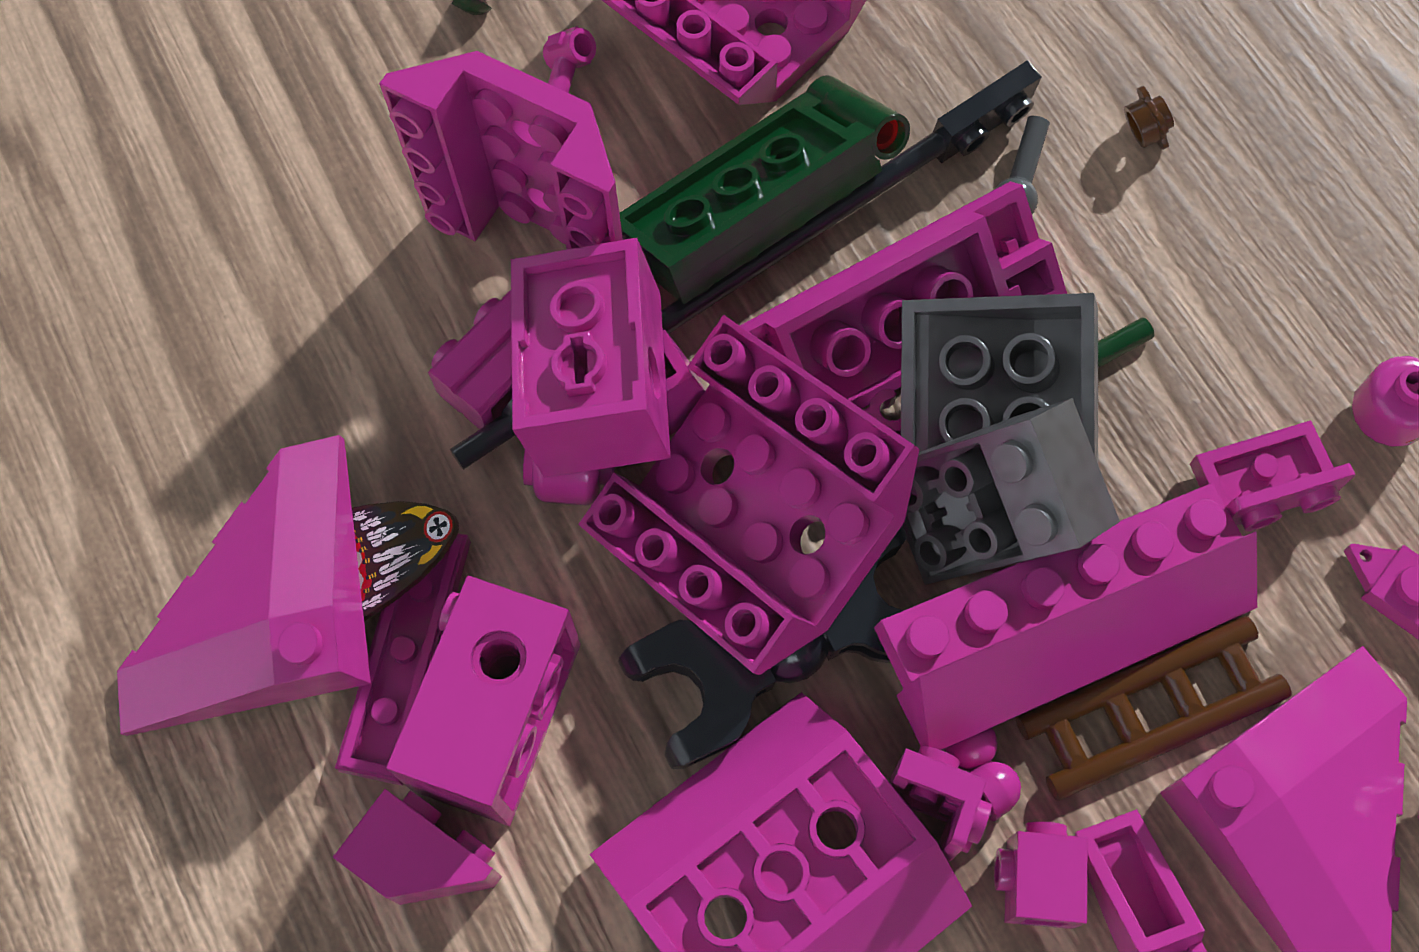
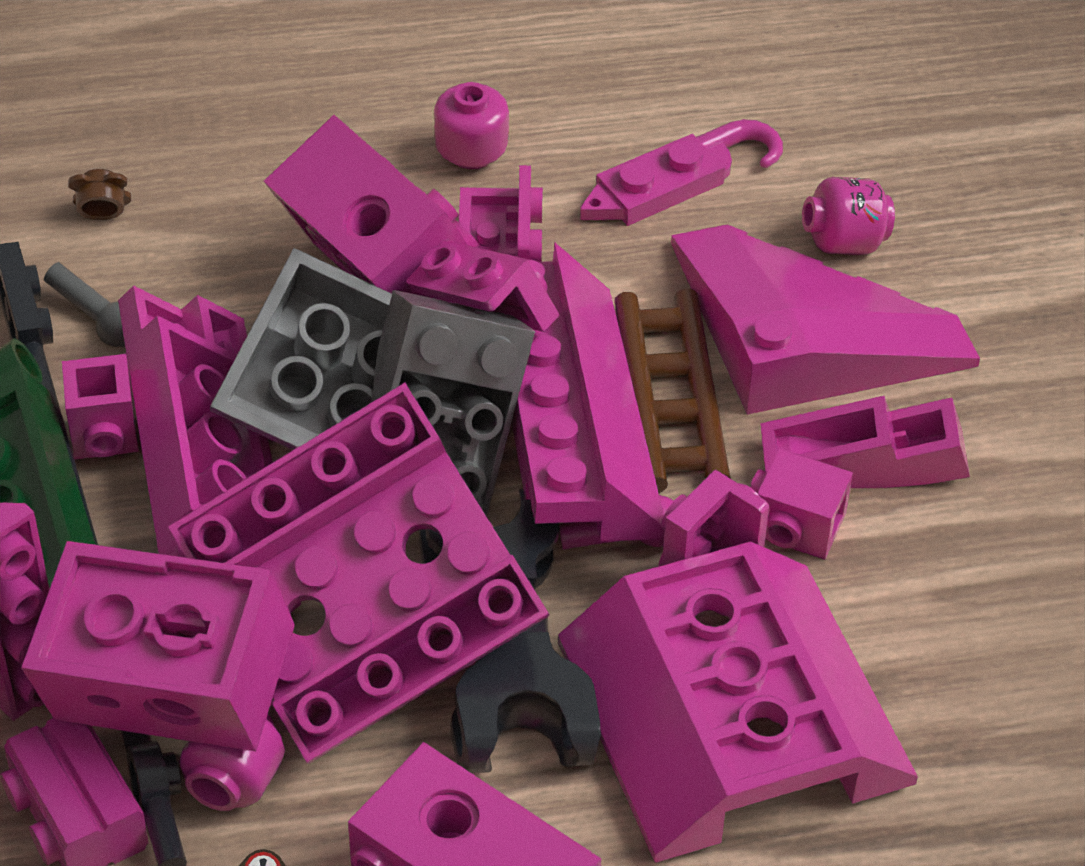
camera: 75 degrees left, 20 degrees down
none -> dark pink brick [62,354,139,459]
none -> dark pink piece [263,115,480,303]
none -> dark pink bracket [406,240,559,332]

